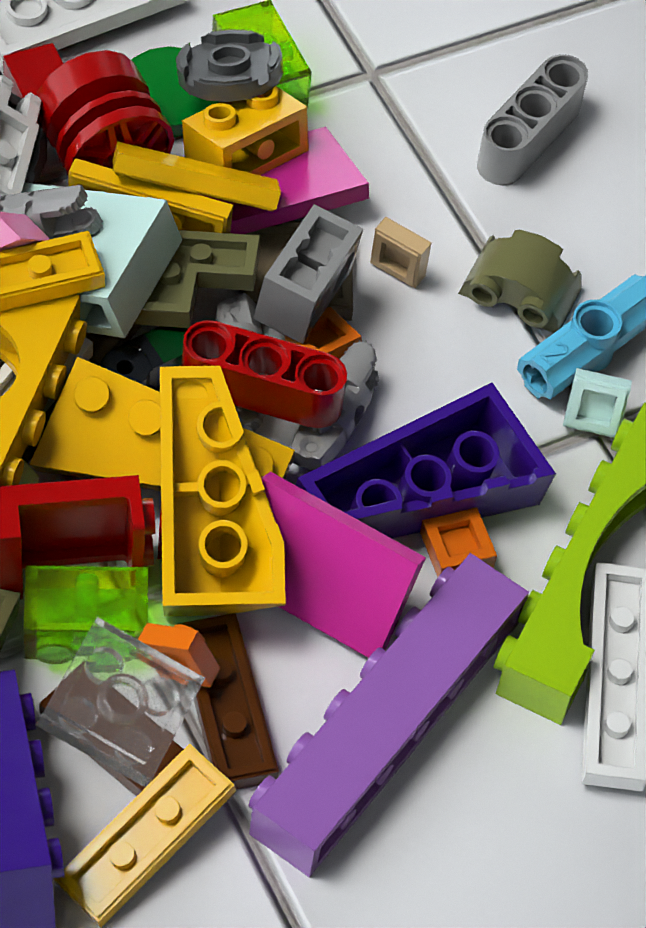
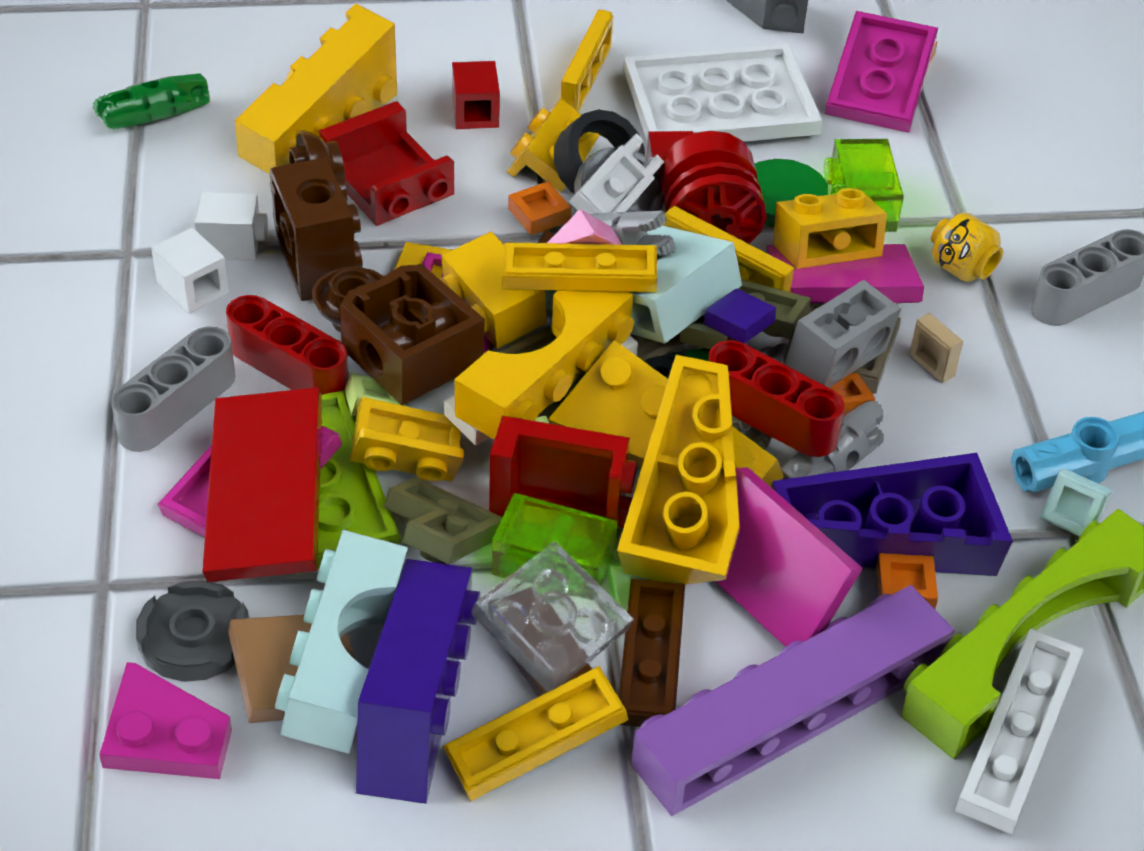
camera: 25 degrees right, 10 degrees down
yellow tile [113,141,281,212] -> none
orange plate [136,623,220,688] -> none
dark grey tile [176,29,284,102] -> none
olive cylinder [458,230,582,333] -> none
none -> dark purple tile [704,288,776,344]
none -> yellow head [931,212,1004,282]

